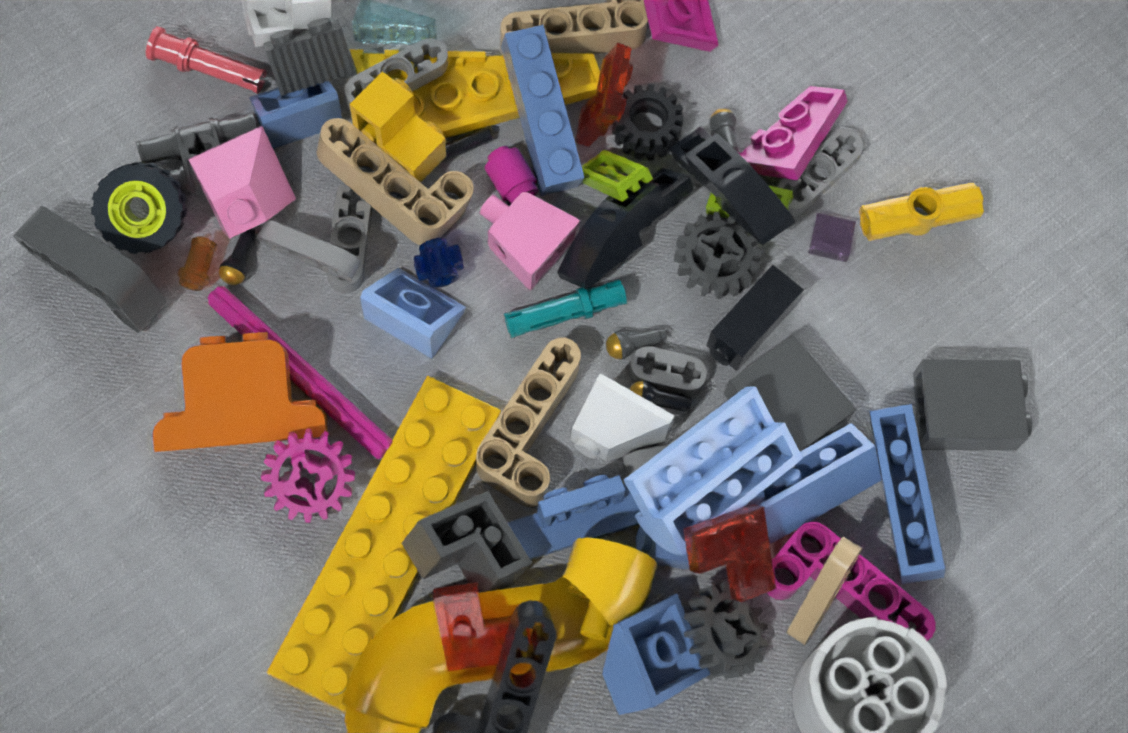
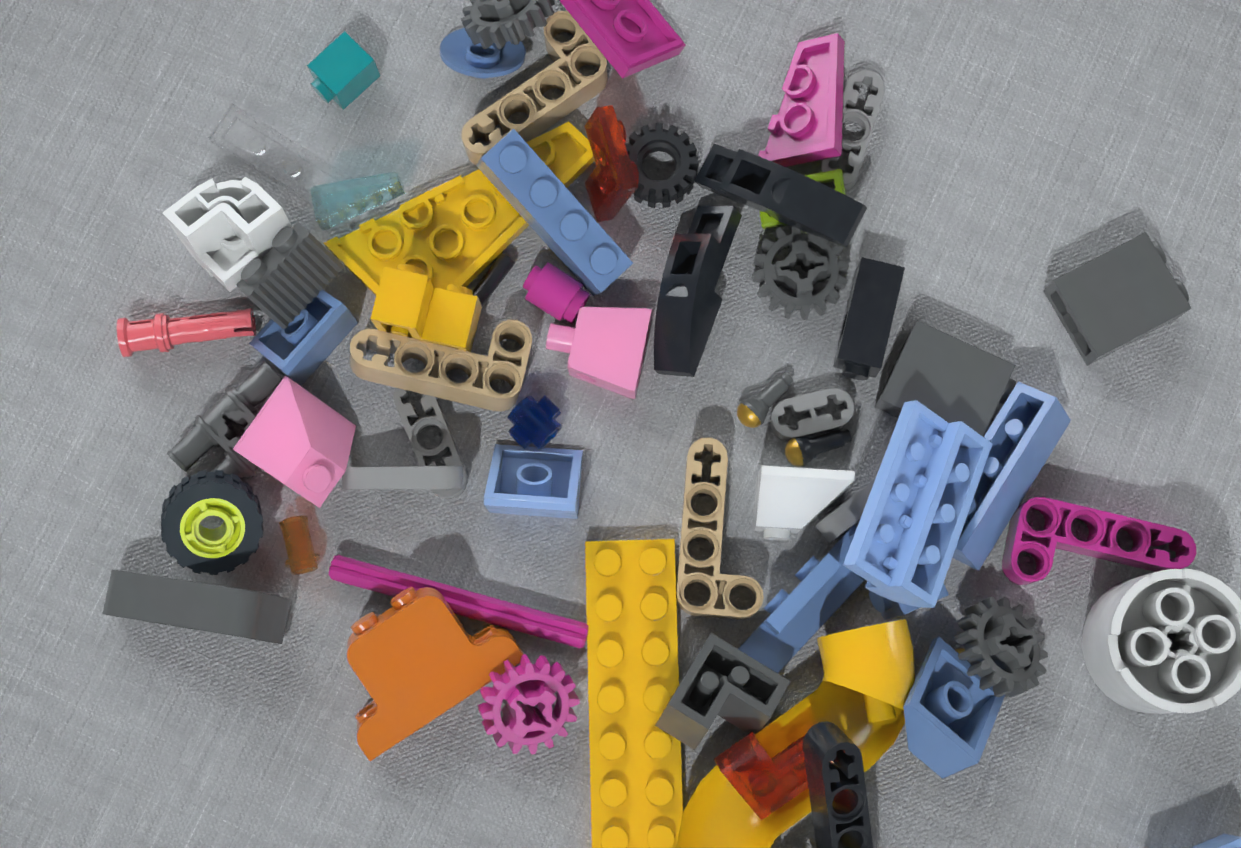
camera: 15 degrees left, 10 degrees up
black piece [219,229,256,285] -> none
light grey beam [344,38,448,109] -> none
teal pin [504,279,627,339] -> none
lime tile [581,150,653,202] -> none
clear red plate [683,504,776,602] -> none
dark grey piece [709,109,738,152] -> none
tan beam [787,537,863,645] -> none
clear purple tile [808,213,856,262] -> none
yellow piece [859,182,984,241] -> none
medium blue brick [870,404,945,584] -> none

